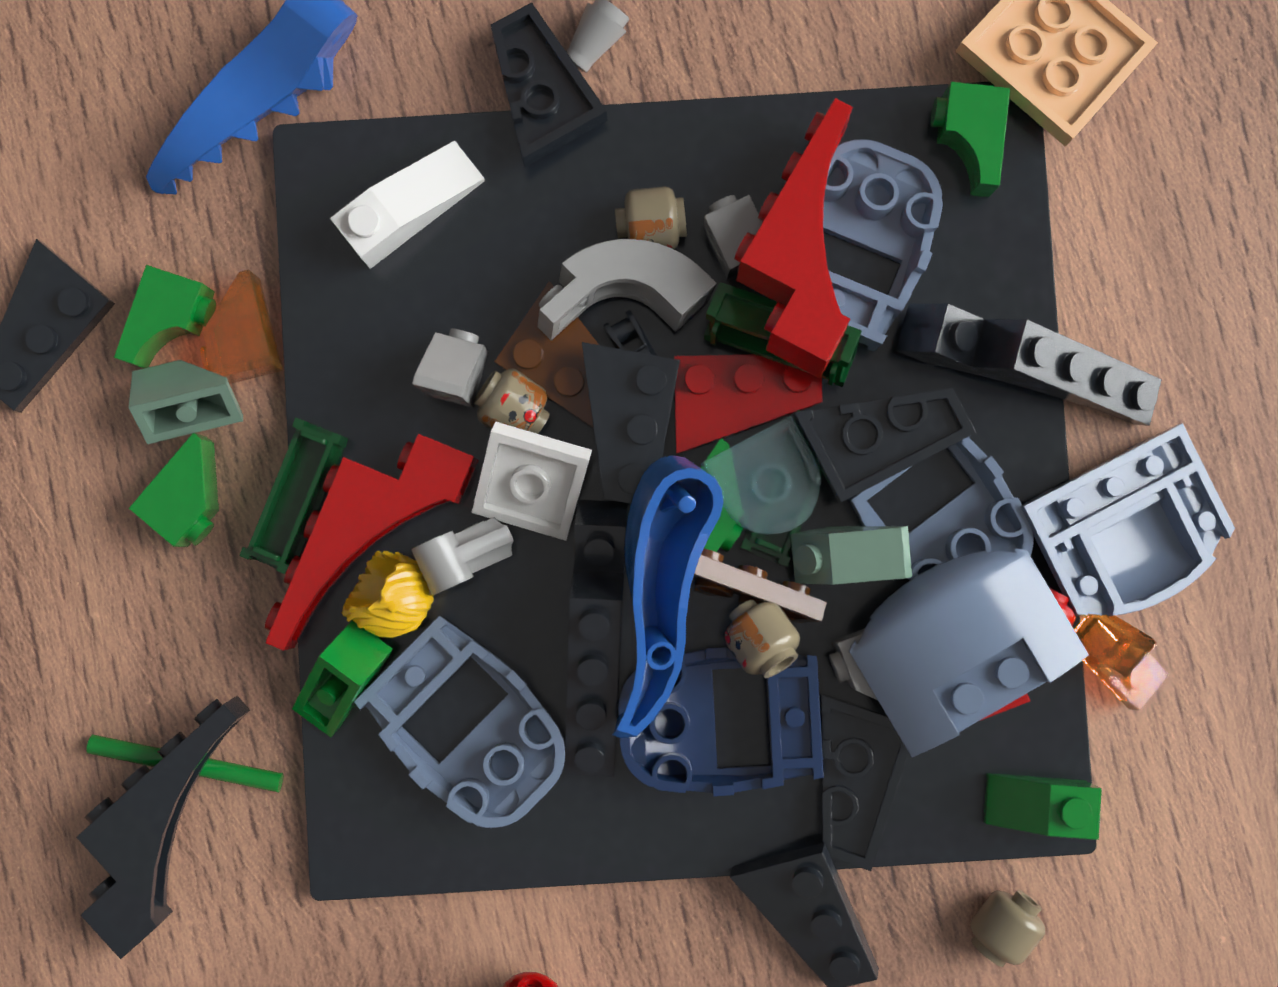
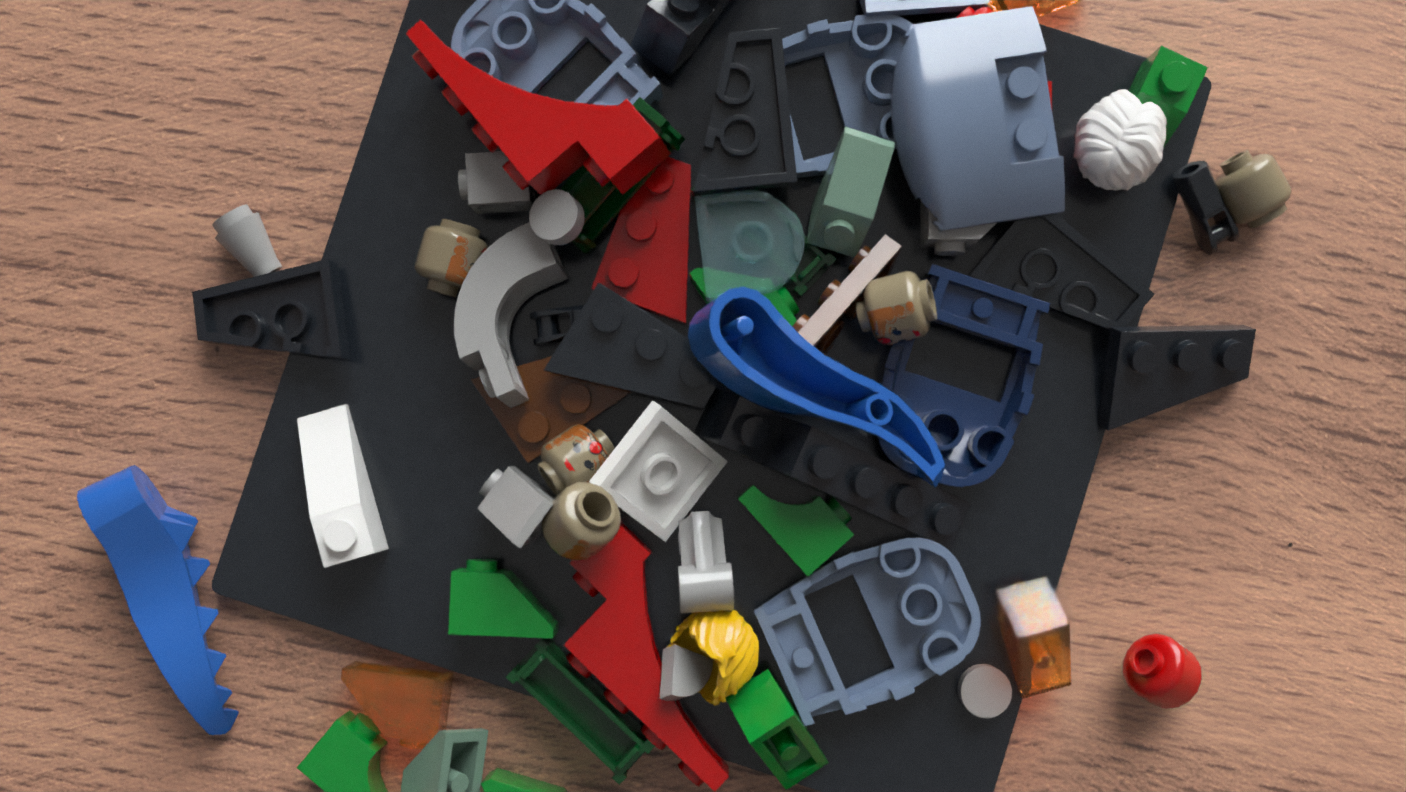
camera: 70 degrees left, 0 degrees up
none -> green slope [448,559,559,639]
none -> light grey tile [529,190,585,245]
none -> dark tan head [541,482,621,560]
none -> light grey tile [660,645,713,701]
none -> green arch [737,485,854,576]
none -> light grey tile [957,664,1012,718]
none -> clear orange slope [996,576,1071,699]
none -> white hair [1073,89,1167,191]
none -> black bar [1172,161,1240,255]

